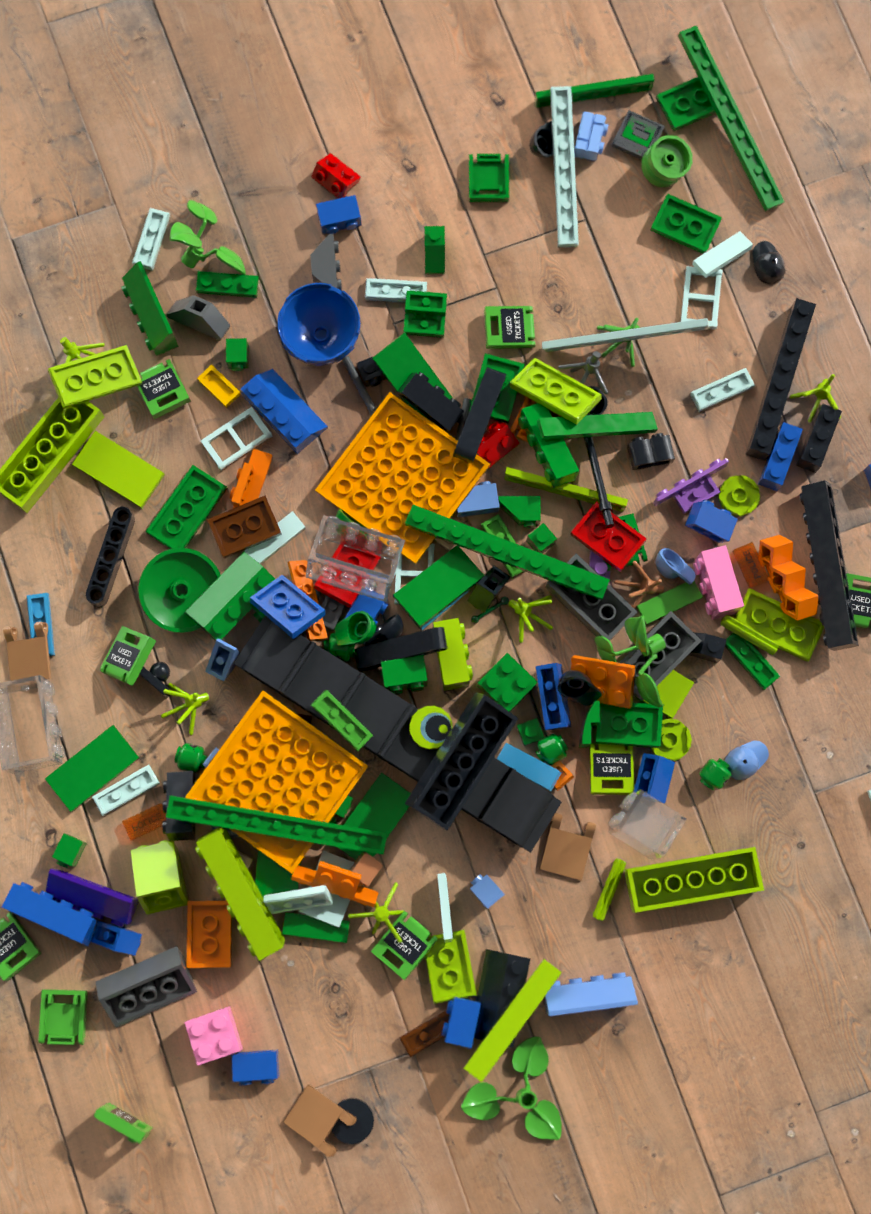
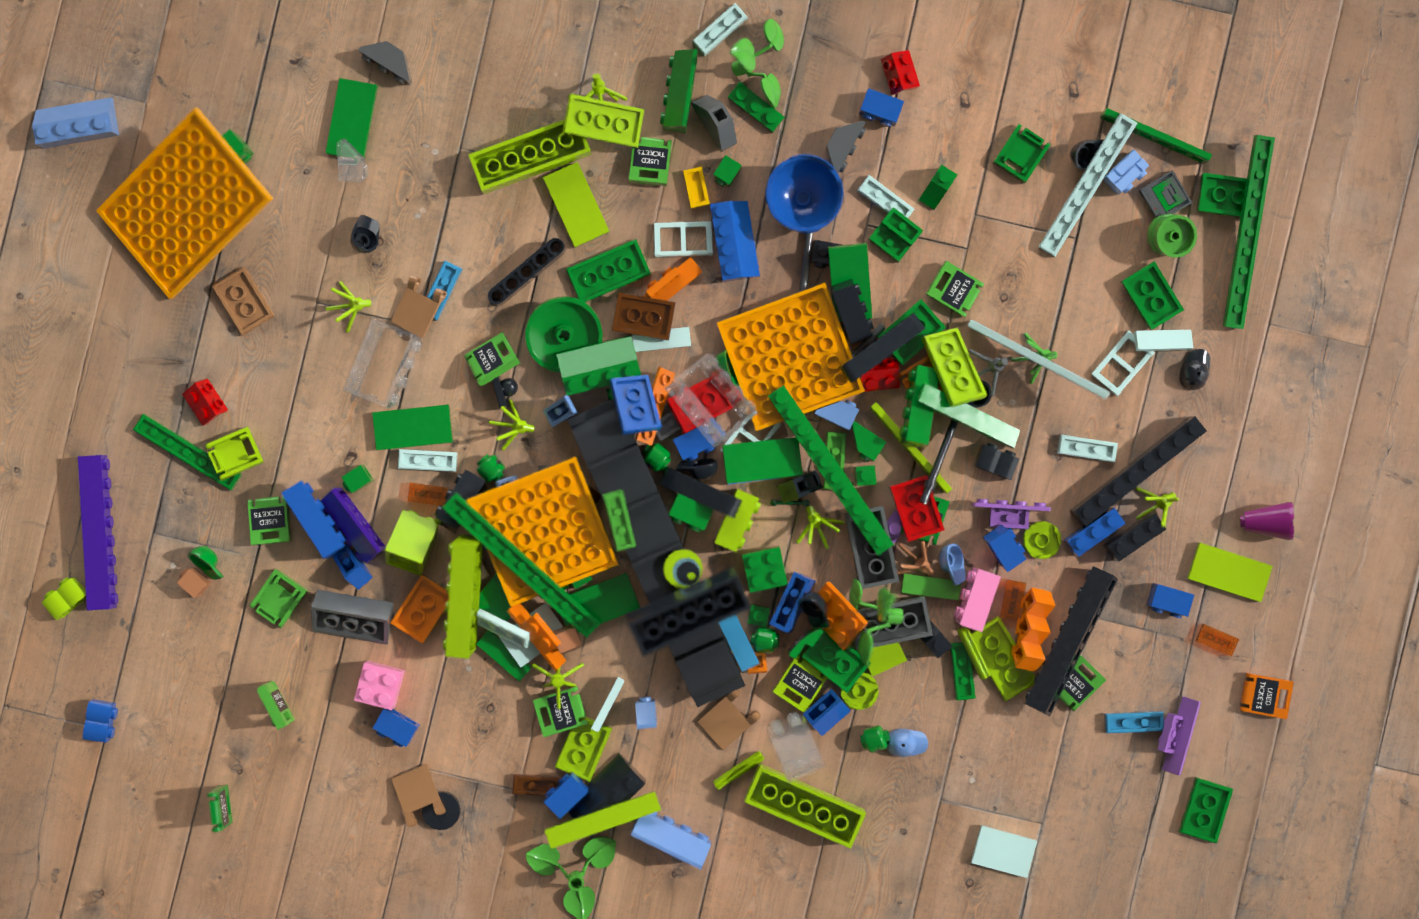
camera: 40 degrees right, 10 degrees up
green cap [335,611,376,646] -> none

